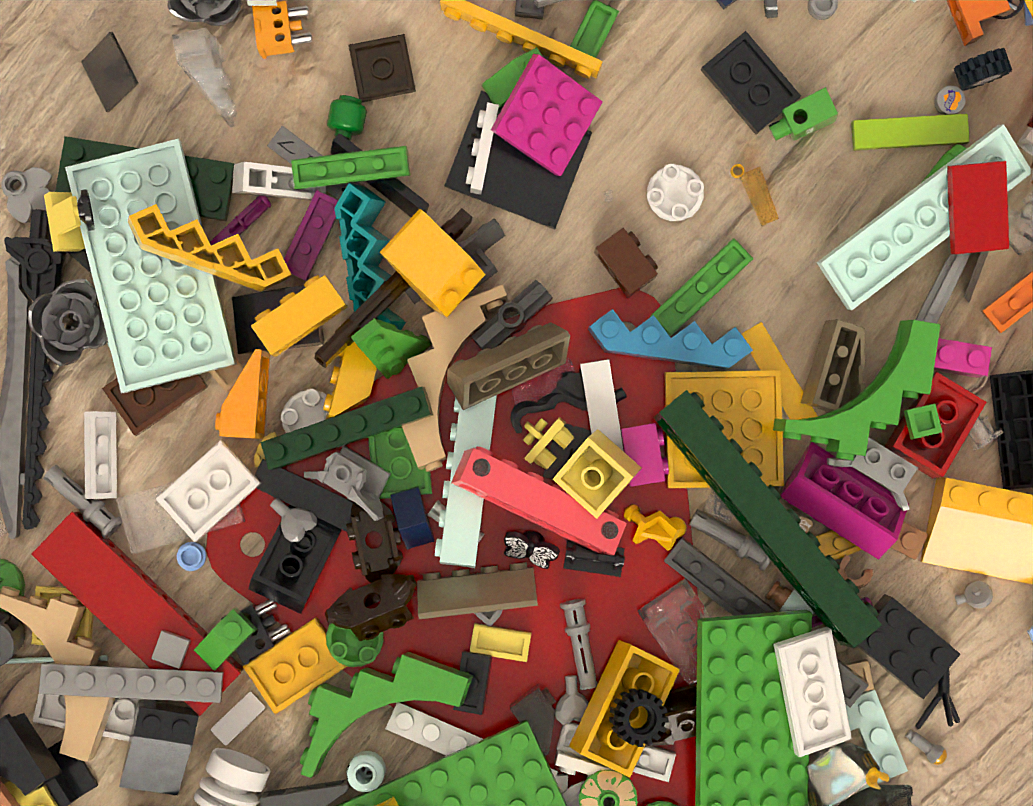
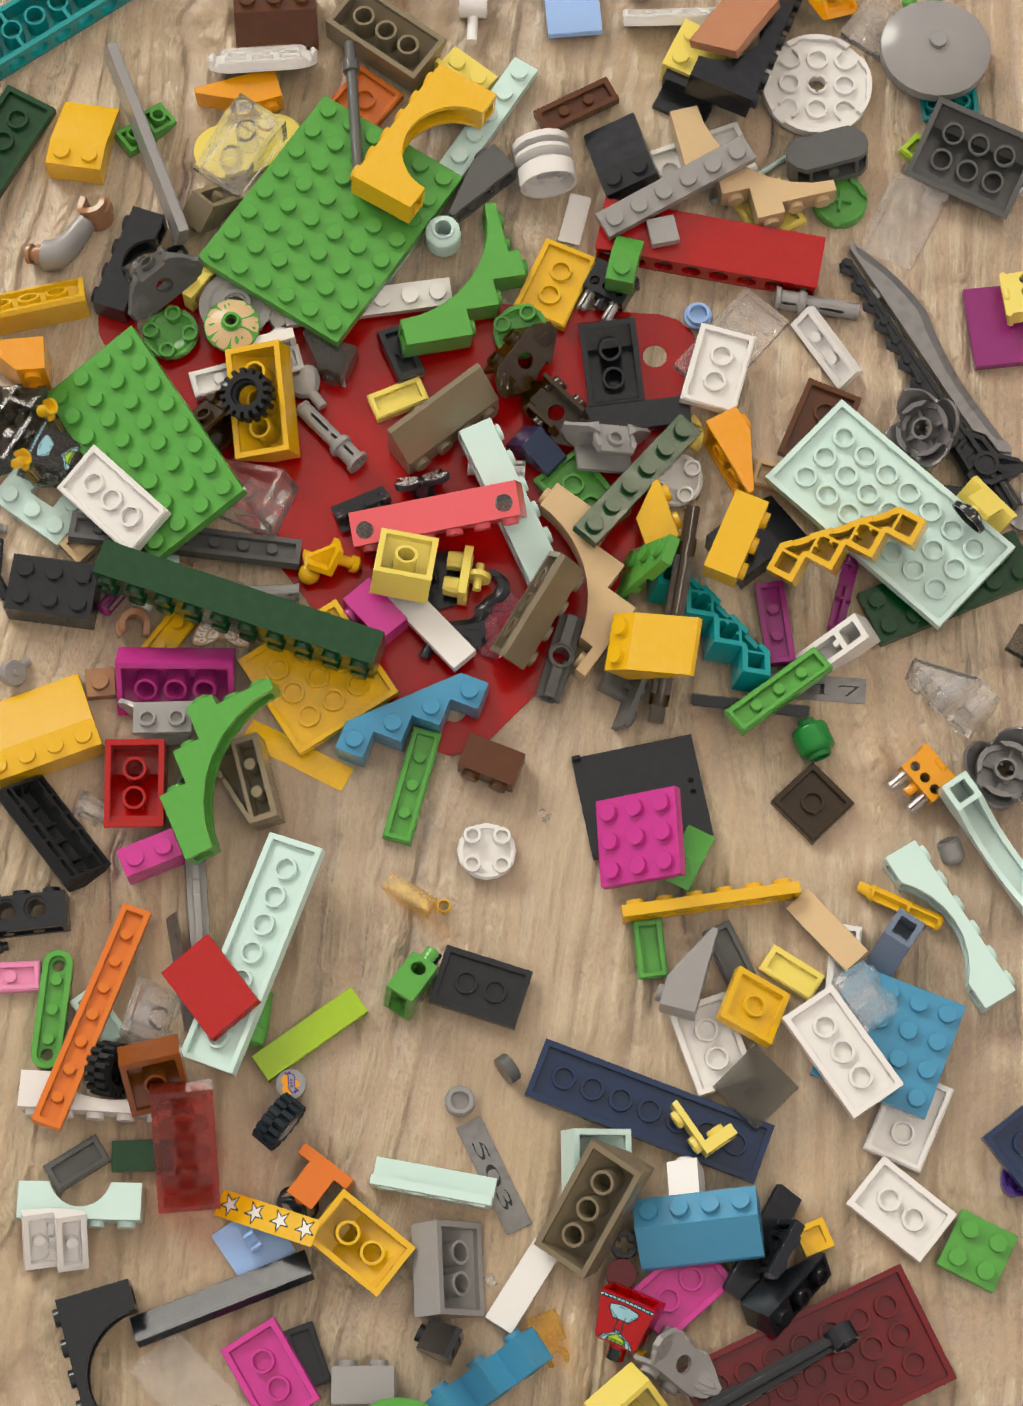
camera: 150 degrees right, 15 degrees down
light grey rock [270,498,317,542] -> none
white plate [466,102,499,195] -> none
bright green plate [904,404,942,439] -> none

